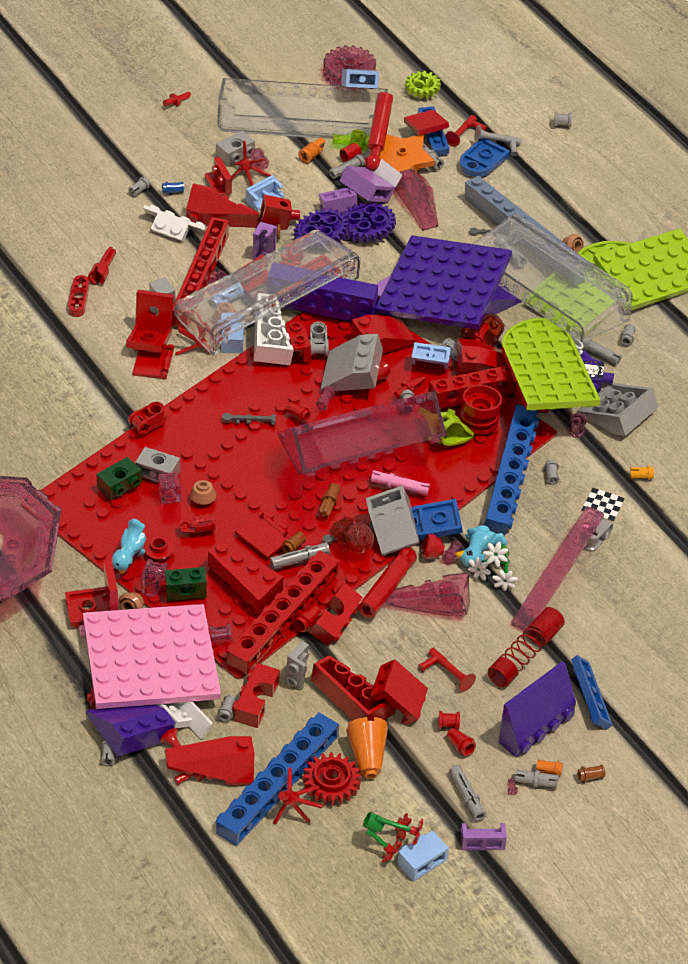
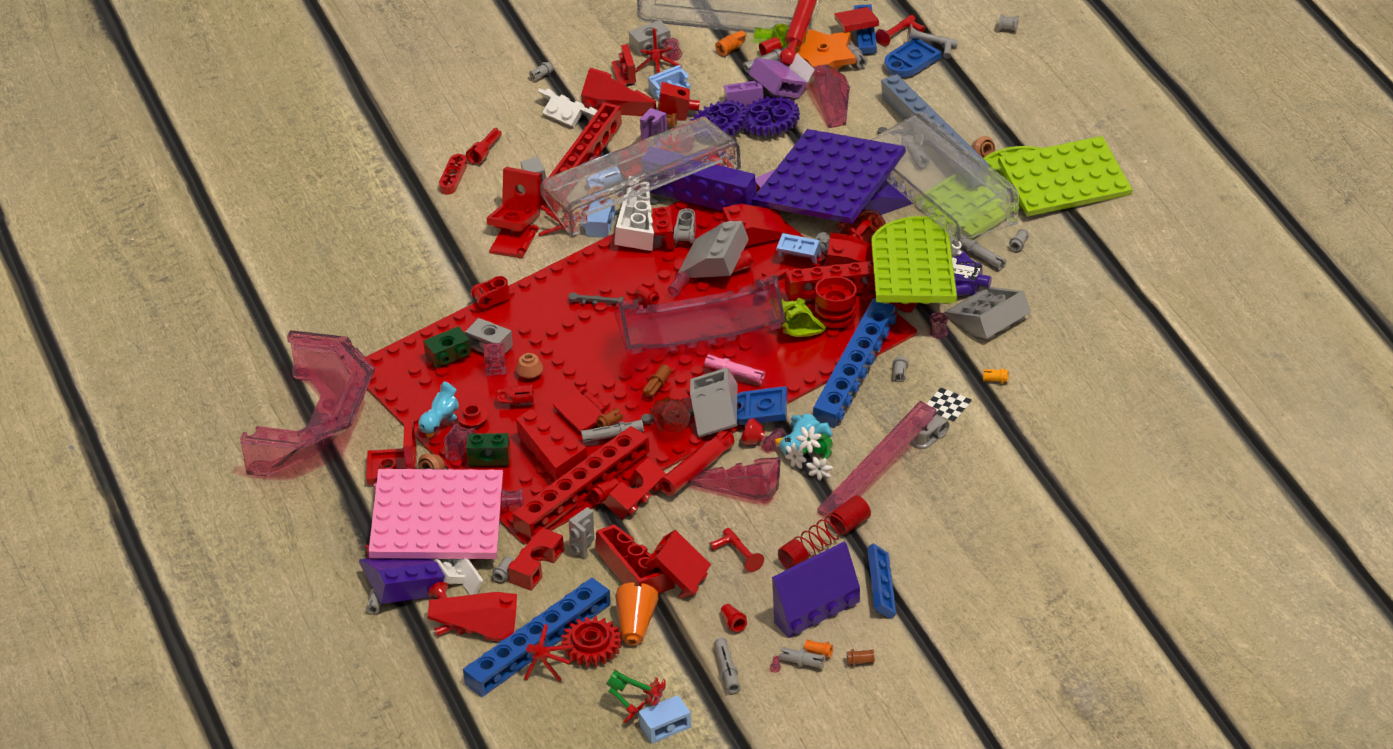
camera: 15 degrees right, 5 degrees down
blue pin [162,181,184,195] -> none
red bush [438,711,460,730] -> none
medium lavender hinge [460,823,507,850] -> none

